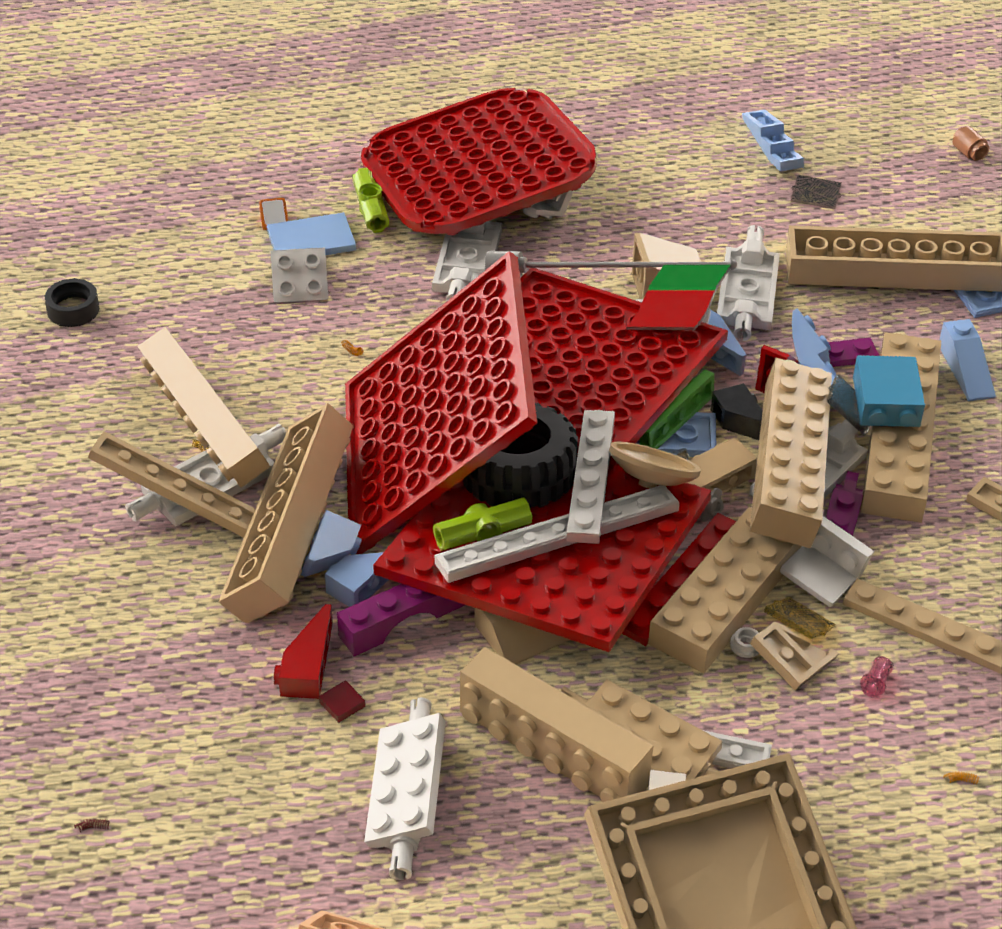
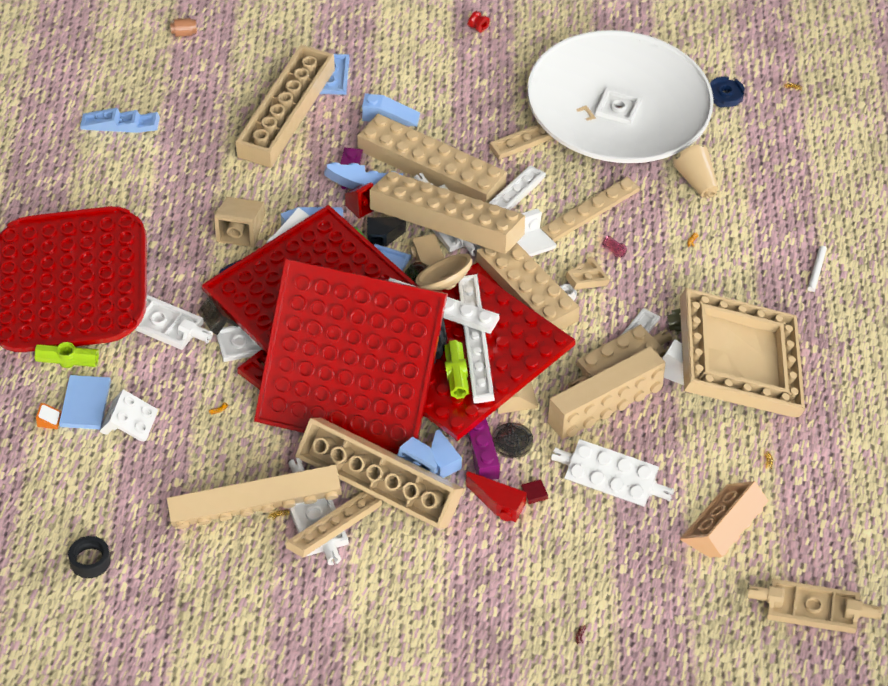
camera: 70 degrees left, 5 degrees up
flag [485,251,737,330] -> none
white plate [717,225,780,341] -> none
clear yellow piece [764,597,835,640] -> none
clear smoke piece [791,175,842,209] -> none
clear smoke piece [827,375,870,436] -> none
dark azure brick [853,355,925,427] -> none
none -> white tile [489,165,546,210]
none -> clear smoke tile [492,422,533,459]

